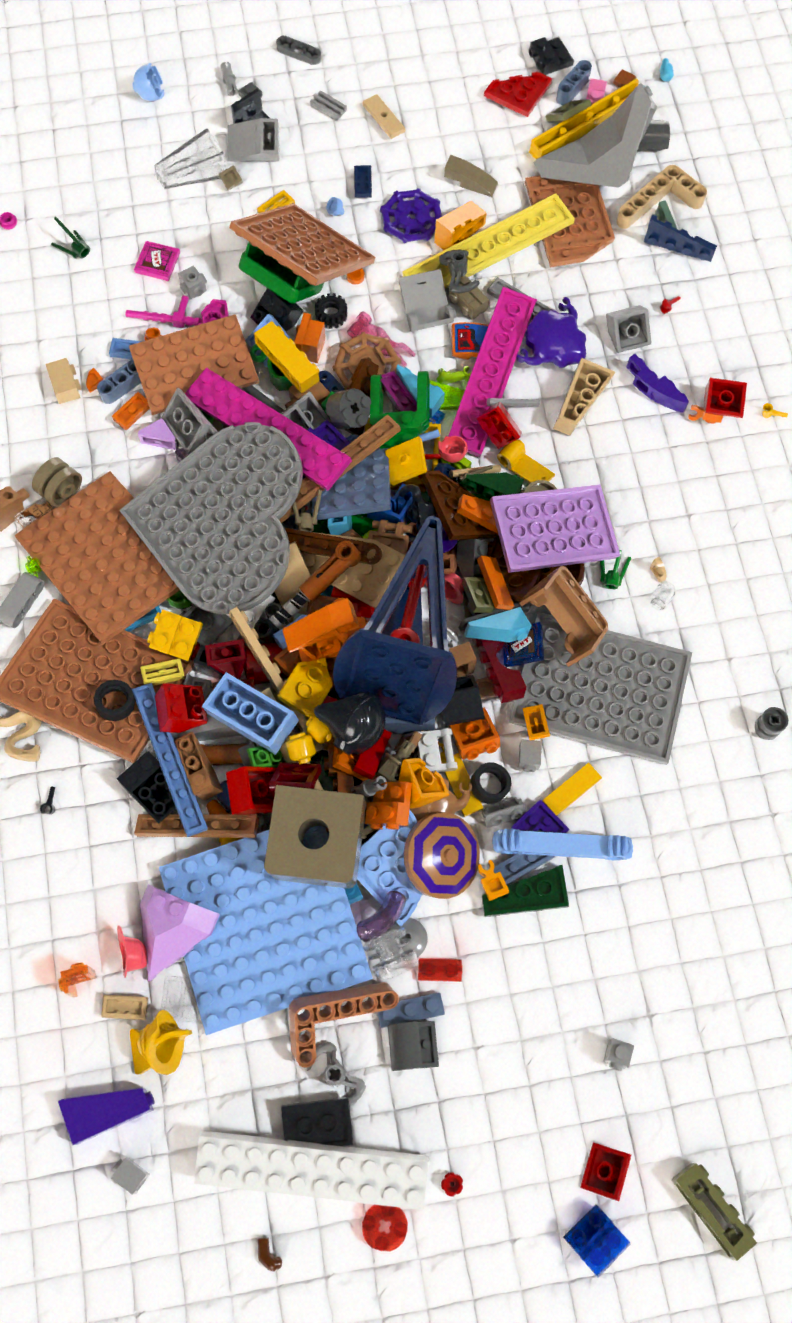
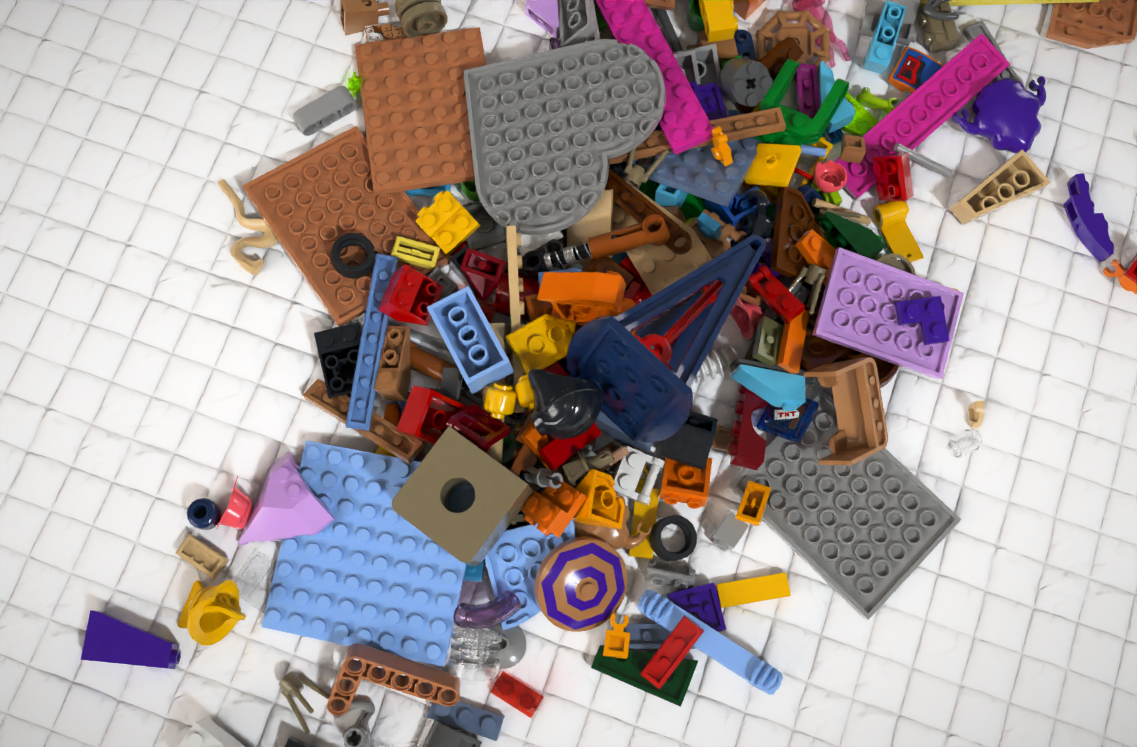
camera: 30 degrees right, 5 degrees up
black hand [40,786,56,815] -> none
clear orange bracket [58,962,97,998] -> none
light grey brick [111,1158,150,1195] -> none
bright green slope [247,747,284,768] -> none
medium nougat panel [449,642,477,678] -> none
green plant [600,550,631,590] -> none
light grey slope [606,305,652,353] -> none
dark grey wheel [754,707,789,740] -> none
none -> dark blue head [187,498,222,531]
none -> dark tan plant [278,671,329,734]
none -> red tile [640,615,704,689]
none -> dark azure plate [697,212,722,241]
none -> light orange plate [711,126,733,167]
none -> red plate [746,264,805,324]
none -> dark tan plant [787,264,827,314]
none -> medium nougat slope [840,134,866,164]
none -> medium azure slope [862,1,907,75]
none -> dark purple plate [894,296,950,346]

